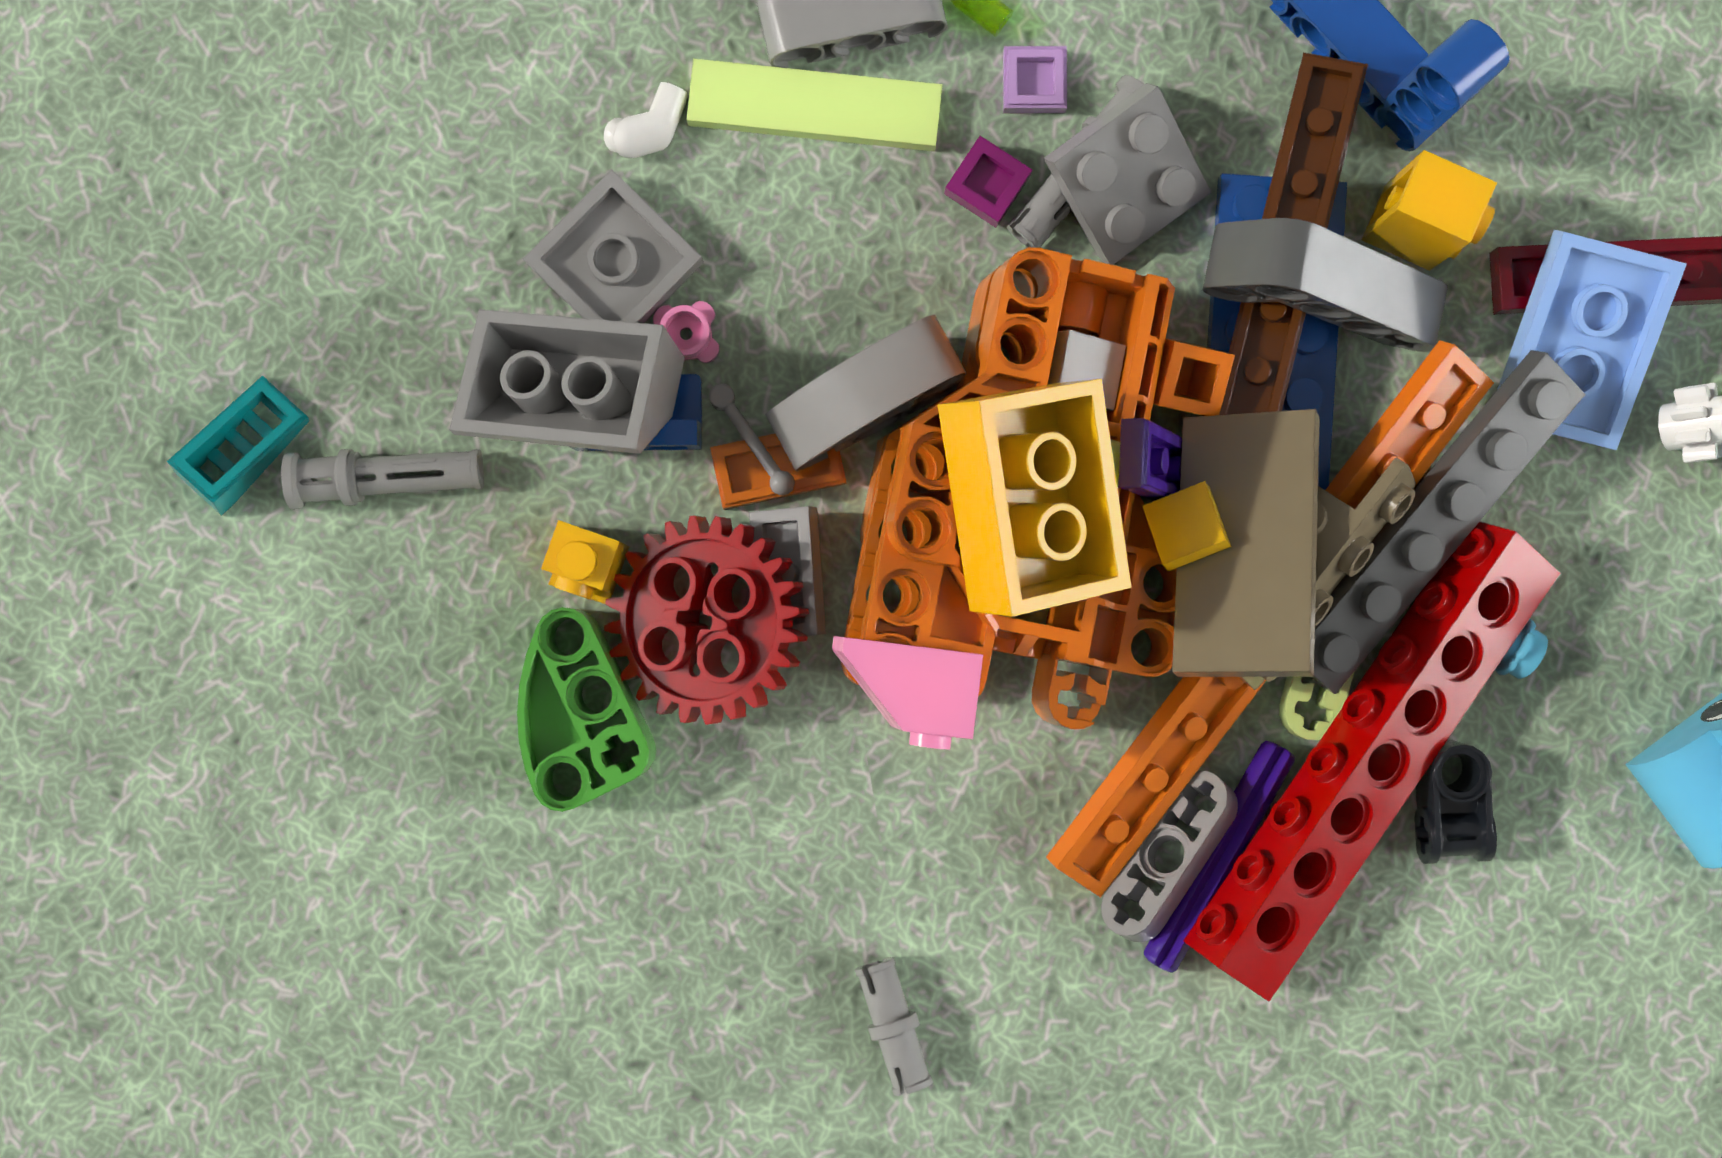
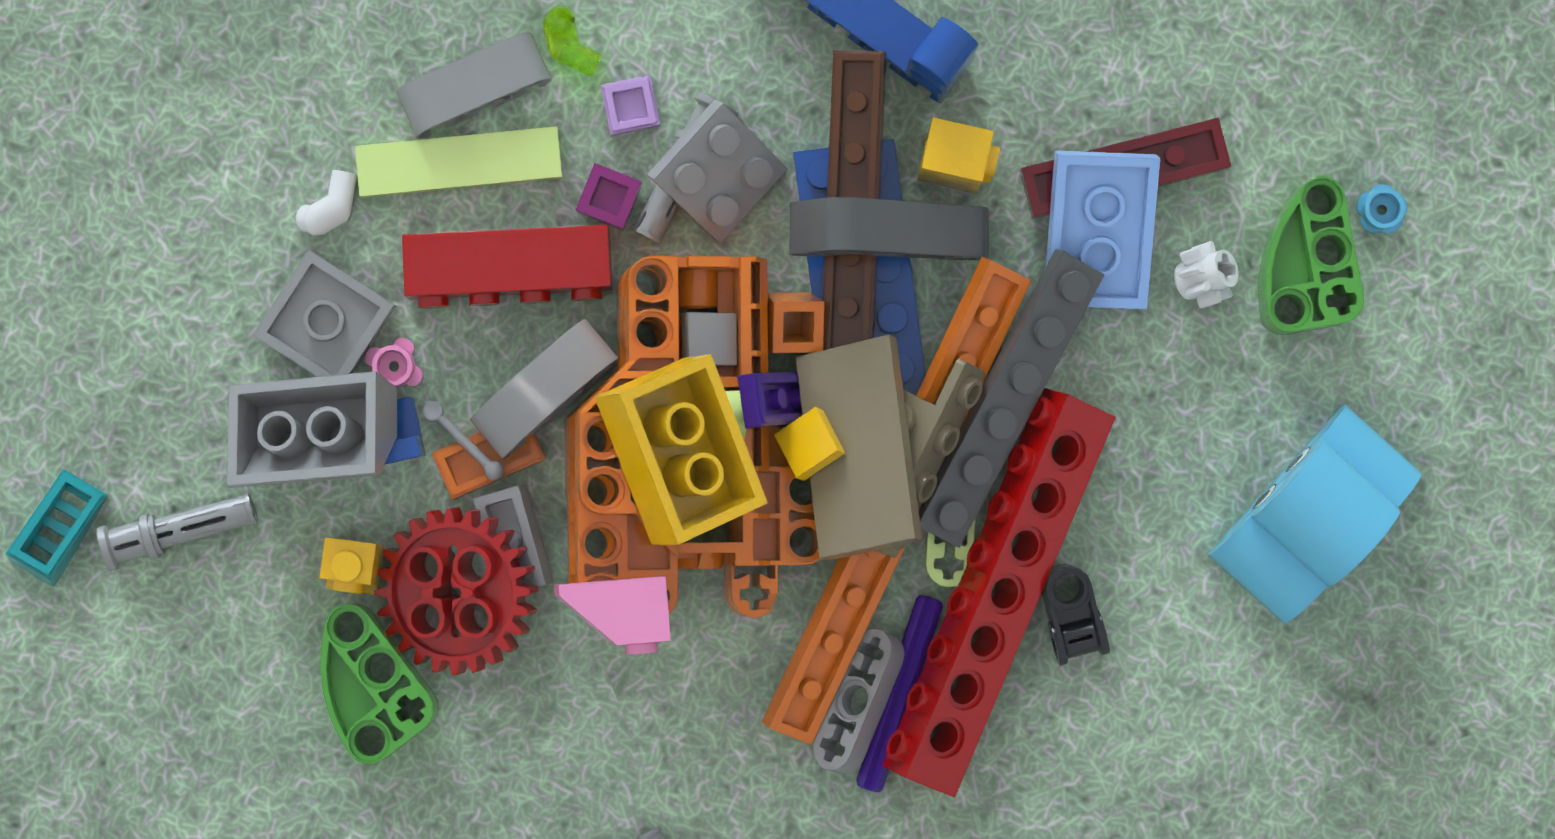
camera: 15 degrees left, 0 degrees up
medium azure plate [1495,619,1548,679] -> none
none -> red brick [402,225,613,309]

